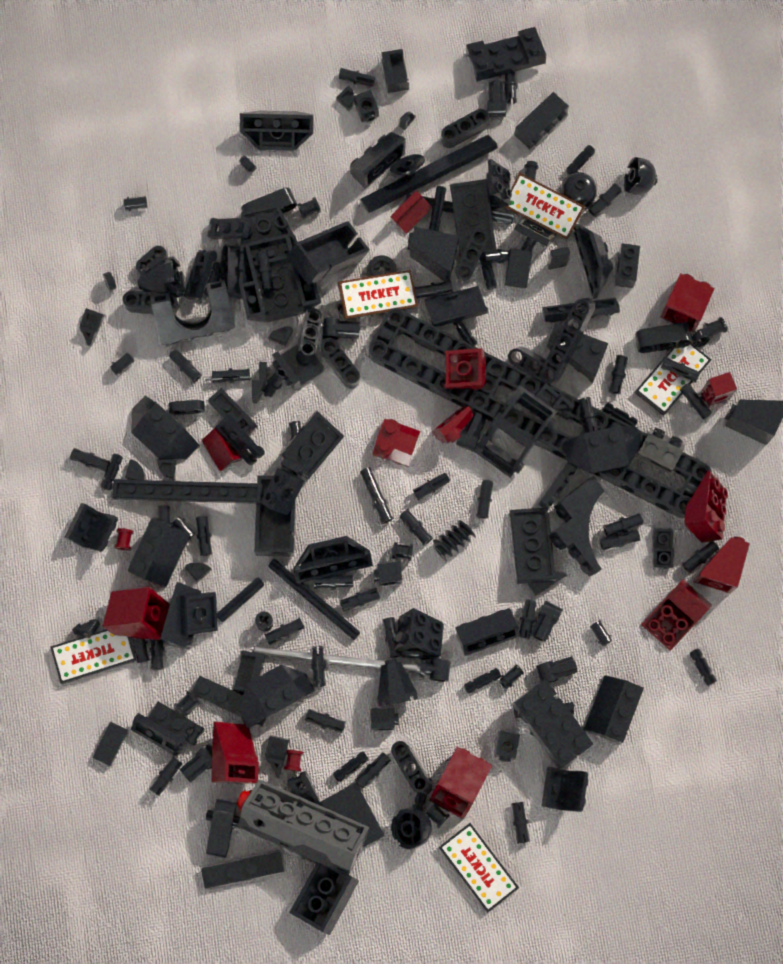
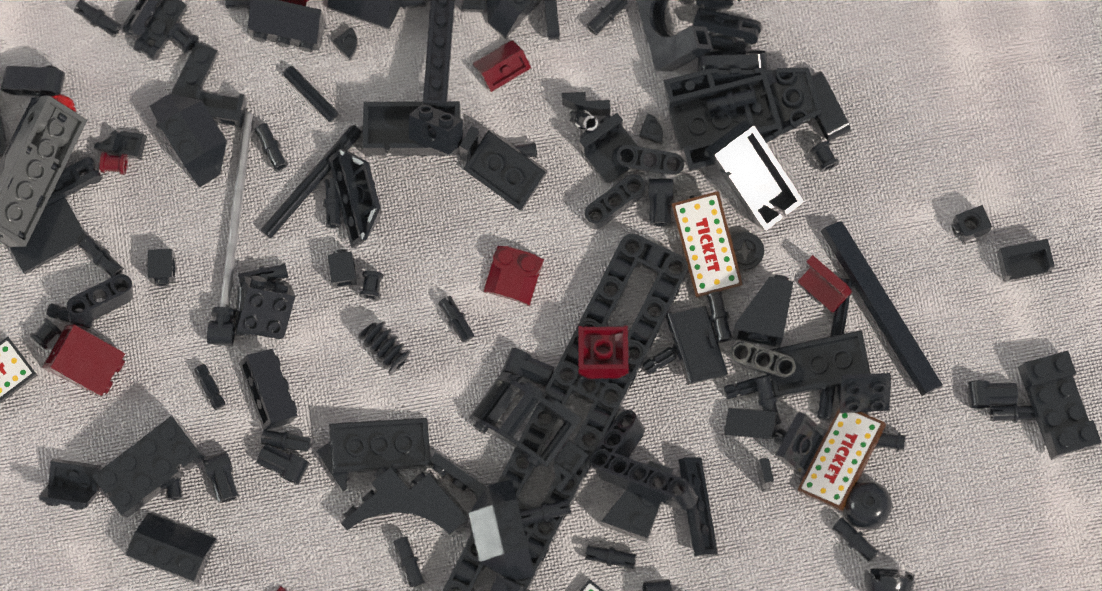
camera: 95 degrees right, 0 degrees up
black pin [172,516,196,540] -> none
black piece [179,743,212,783] -> none
black tile [181,592,218,635] -> none
black pin [196,516,213,556] -> none
black plate [207,218,251,239] -> none
black plate [207,388,258,433] -> none
dark red slope [211,722,259,784] -> none
black pin [212,368,251,383] -> none
black plate [215,414,265,465] -> none
black tile [239,155,257,173] -> none
black wedge [240,110,314,150] -> none
black bush [255,611,273,631] -> none
black pin [305,709,346,734] -> none
black pin [311,646,327,687] -> none
black axle [333,751,368,782] -> none
black tile [336,86,354,111] -> none
black axle [338,67,375,87] -> none
black pin [339,587,380,612] -> none
black slope [350,132,406,189] -> none
black pin [360,467,393,524] -> none
black cone [377,659,418,706] -> none
black dish [390,154,425,176] -> none
black cylinder [391,808,432,849] -> none
black tile [399,111,416,130] -> none
black pin [399,509,433,546] -> none
black axle [429,186,446,231] -> none
dark red slope [431,406,473,444] -> none
black beam [441,109,489,148] -> none
black axle [476,480,493,519] -> none
black brick [495,731,520,762] -> none
black pin [499,664,524,689] -> none
black pin [511,802,530,844] -> none
black brick [514,92,569,149] -> none
black axle [566,145,595,174] -> none
black wedge [573,224,613,299] -> none
black pin [590,620,612,646] -> none
black pin [600,529,640,551] -> none
black axle [602,402,638,427] -> none
black brick [615,243,640,288] -> none

